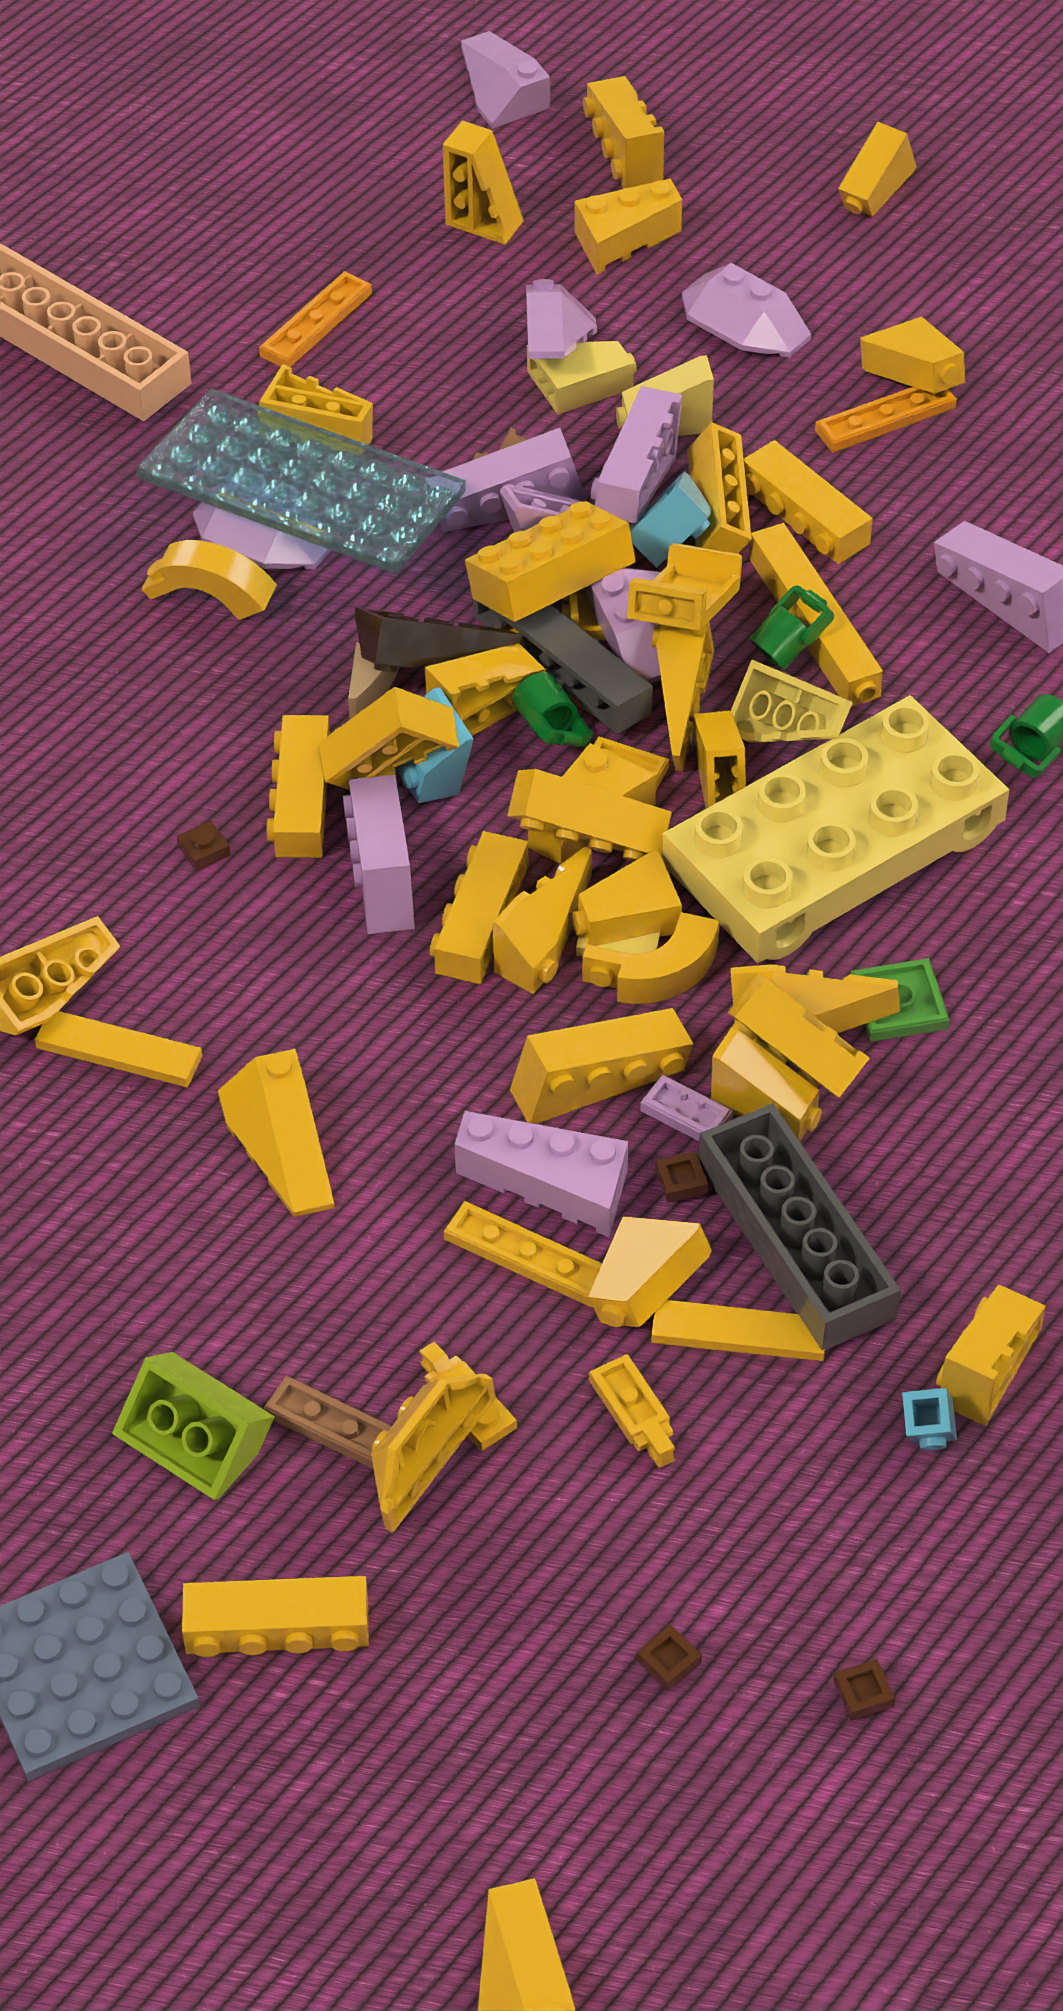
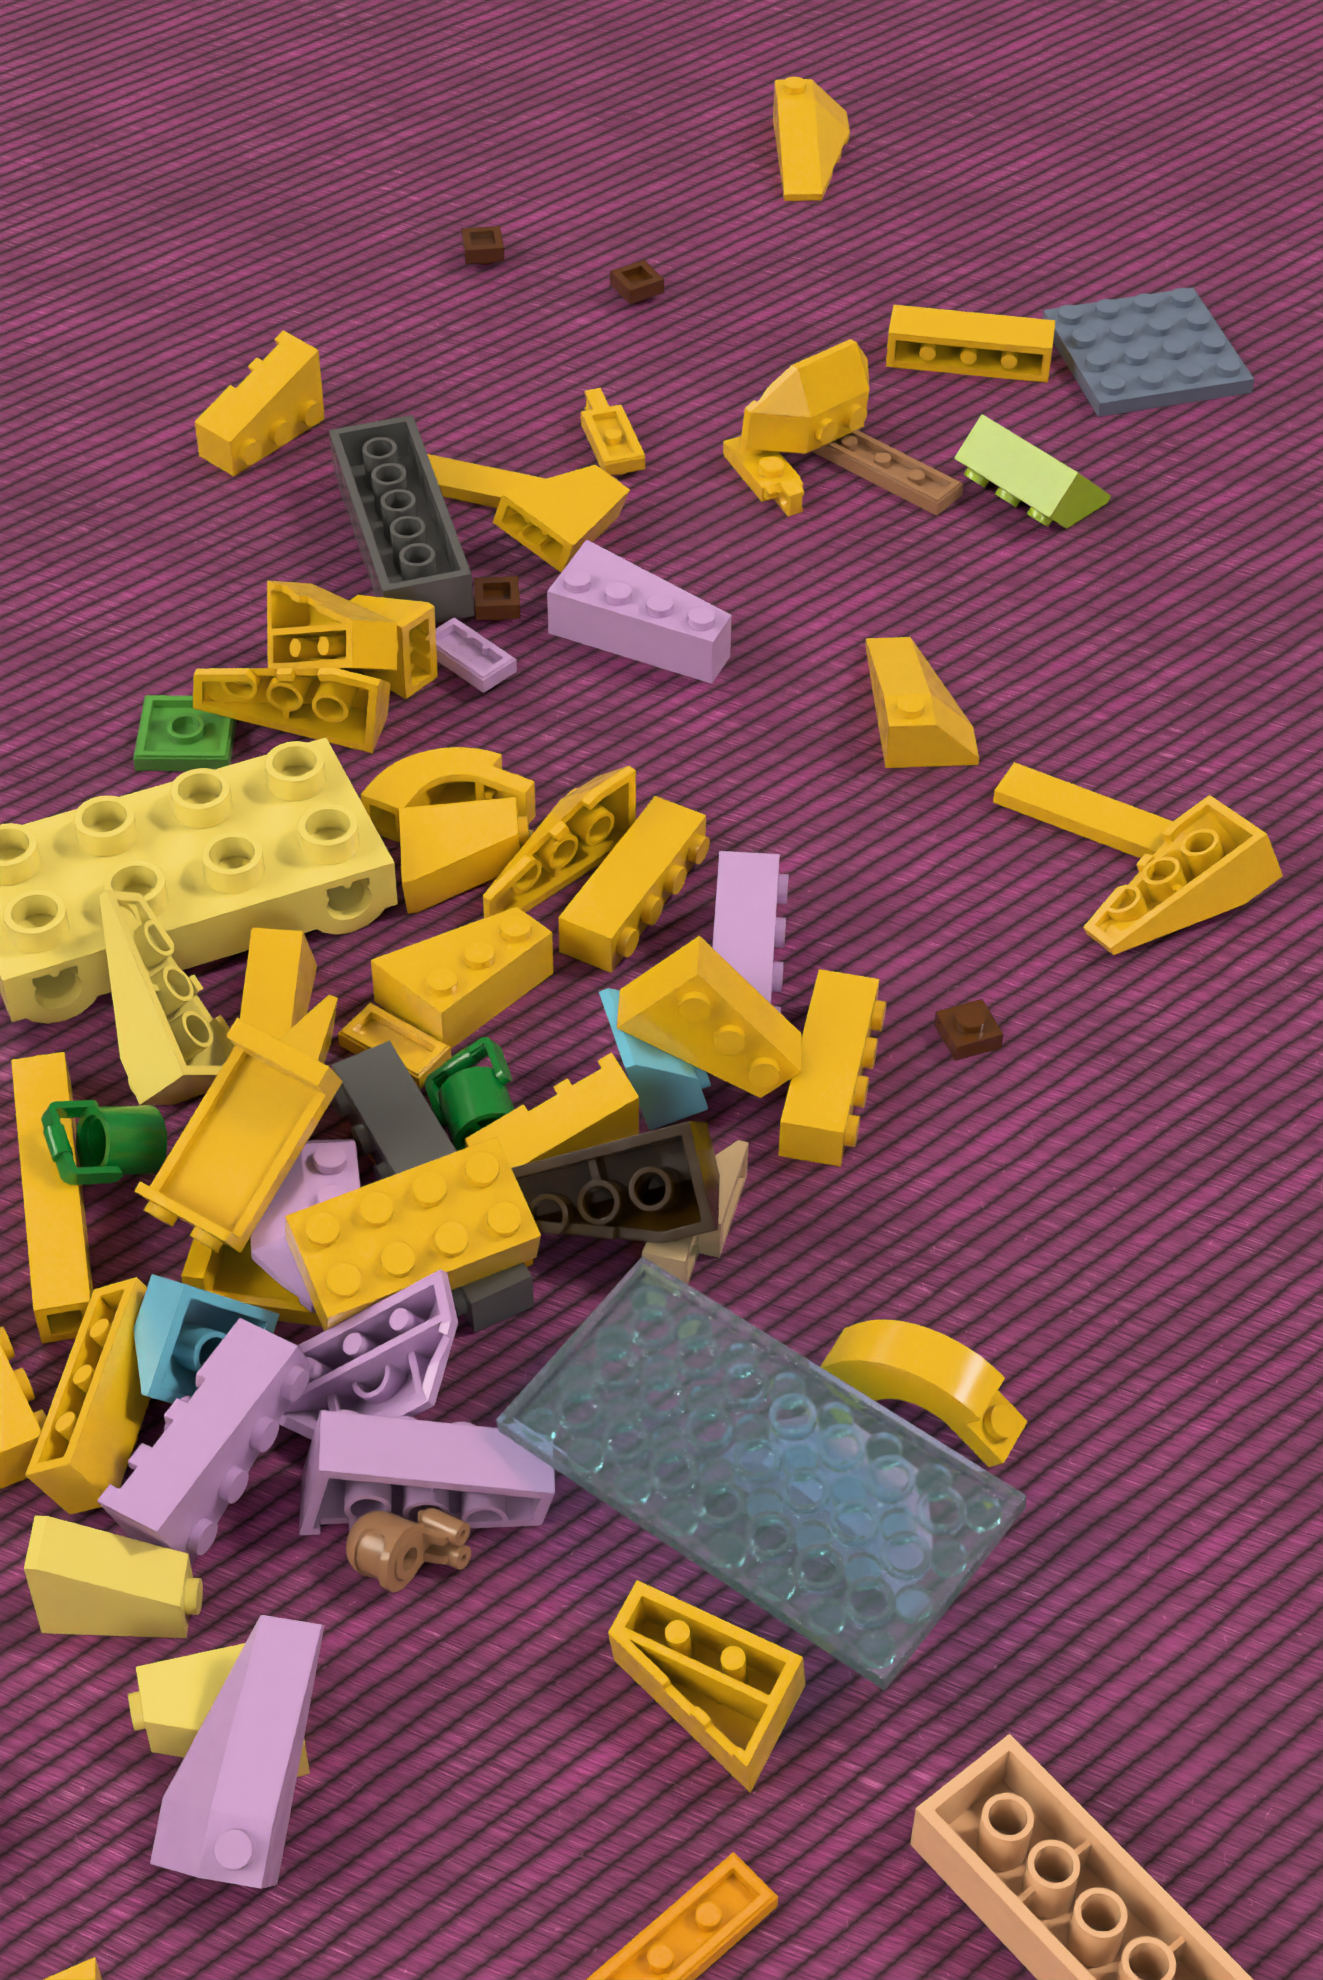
camera: 170 degrees left, 5 degrees down
yellow tile [444,1201,602,1308] -> none
yellow brick [507,769,672,862] -> none
yellow wedge [510,1008,694,1124] -> none
medium azure brick [902,1388,957,1450] -> none

